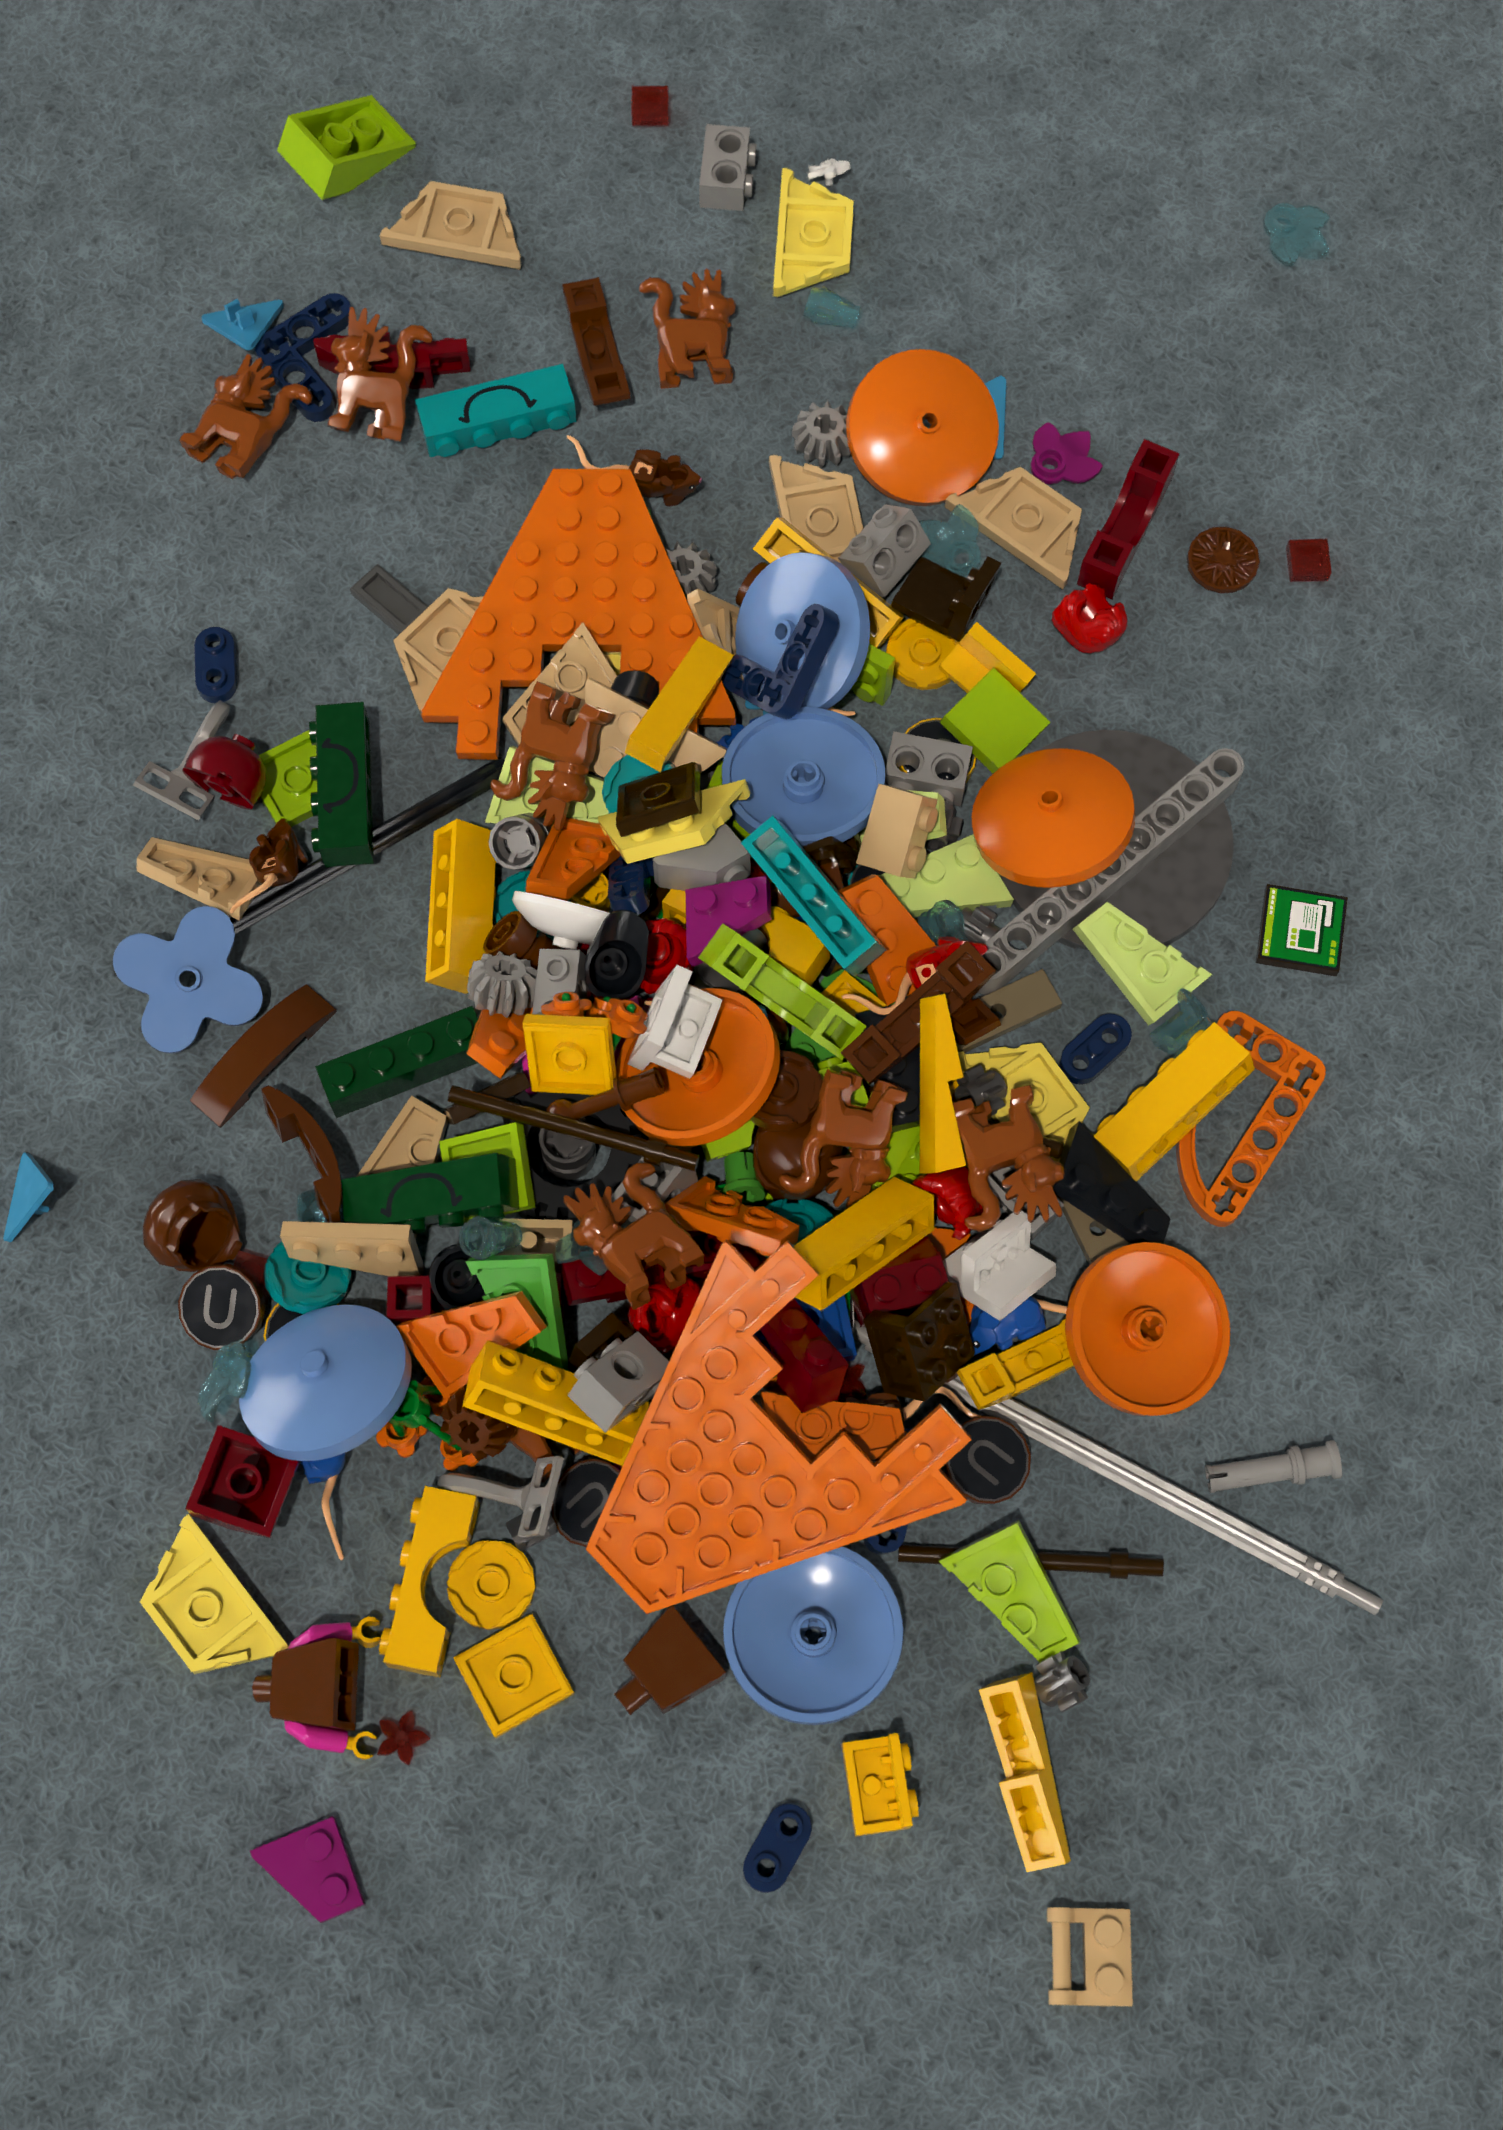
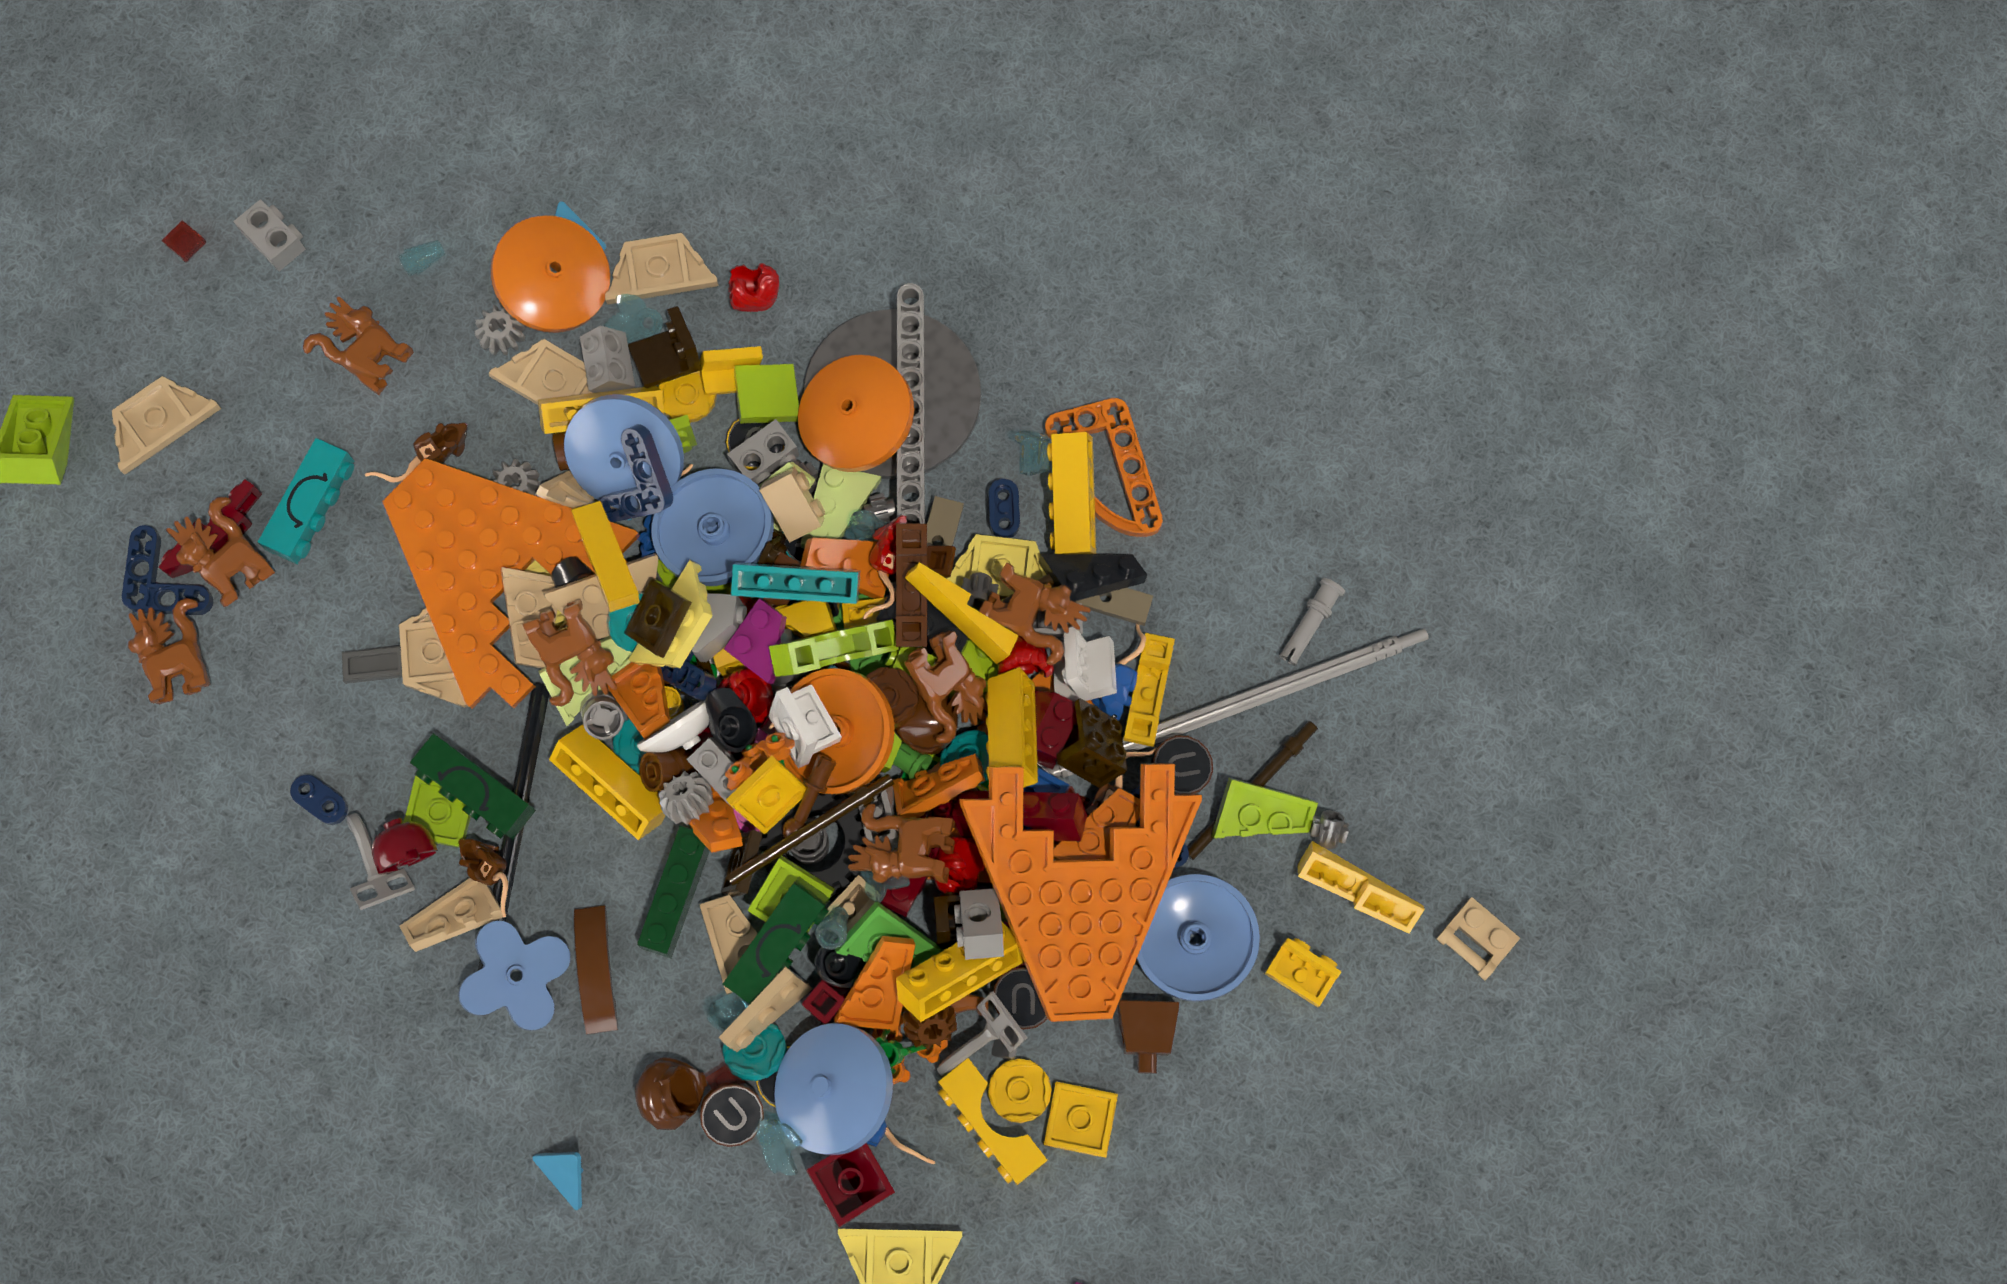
camera: 50 degrees left, 5 degrees up
dark azure piece [201,299,284,350] -> none
reddish brown torso [252,1616,381,1759] -> none
reddish brown slope [261,1085,344,1223] -> none
clear red plant [377,1710,430,1767] -> none
reddish brown slope [562,277,631,406] -> none
dark blue plate [743,1804,812,1893] -> none
light yellow wing [773,168,854,297] -> none
white plant [808,158,850,186] -> none
magenta plate [1030,422,1103,484] -> none
orange dish [1065,1242,1230,1416] -> none
yellowish green wing [1073,902,1212,1026] -> none
dark red arch [1077,439,1180,599] -> none
reddish brown wheel [1187,527,1260,593] -> none
tile [1256,884,1348,977] -> none
clear red plate [1286,539,1332,582] -> none

